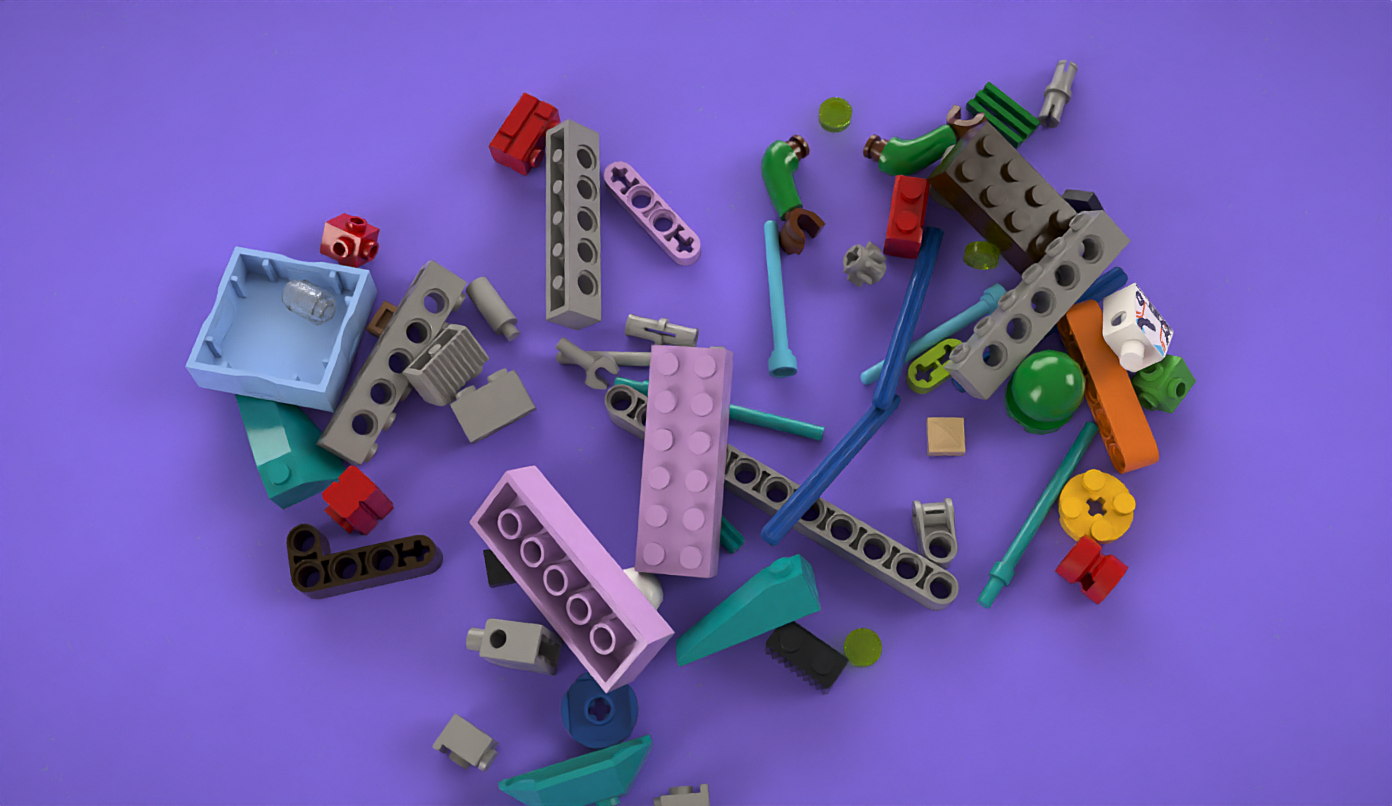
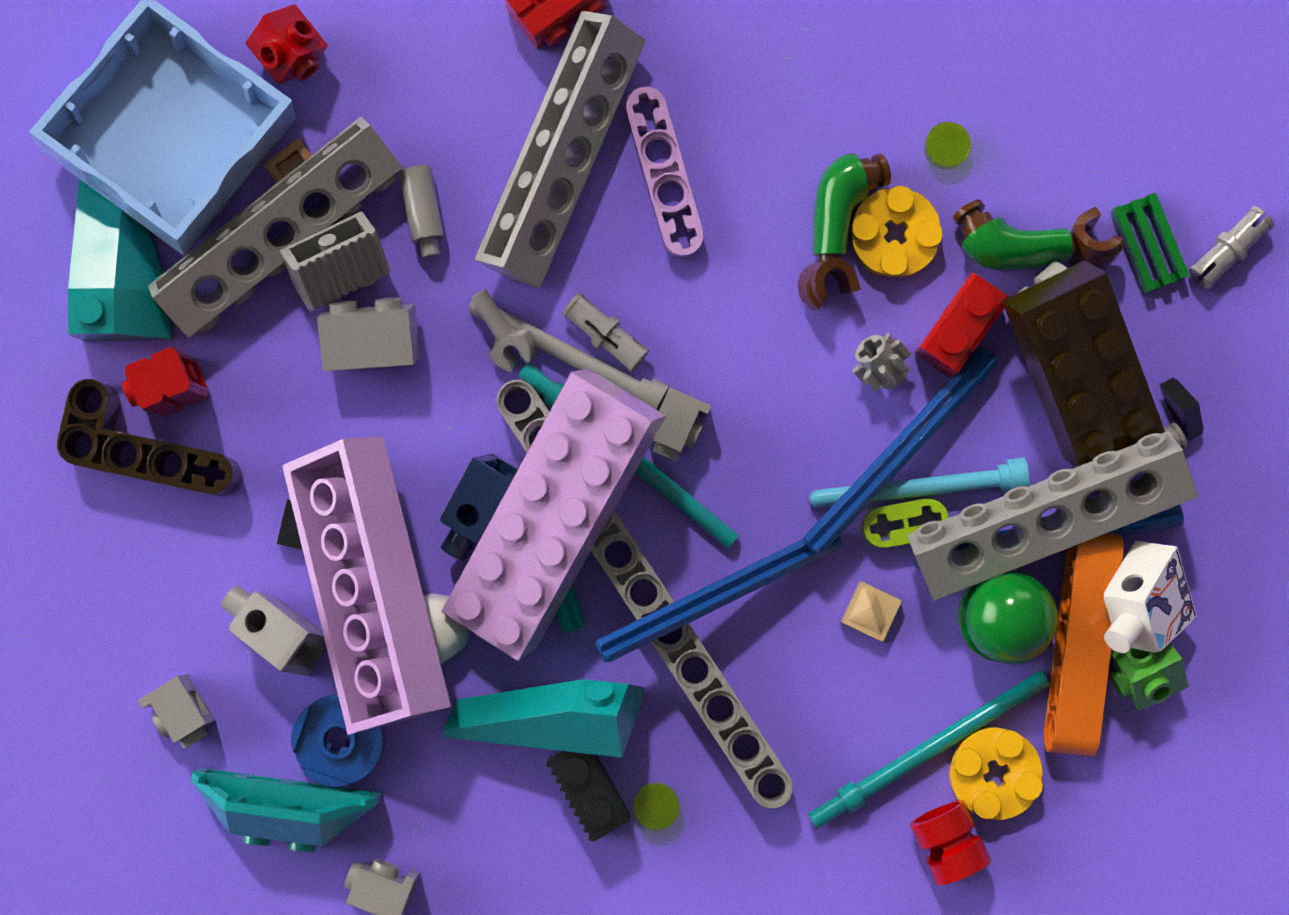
camera: 20 degrees right, 15 degrees up
clear brick [282,279,336,325] -> none
medium azure piece [764,220,797,378] -> none
light grey piece [912,498,958,570] -> none
clear neon green tile [963,241,1000,270] -> none
none -> dark blue torso [440,454,518,561]
none -> light grey brick [652,387,711,462]
none -> yellow plate [850,186,943,279]

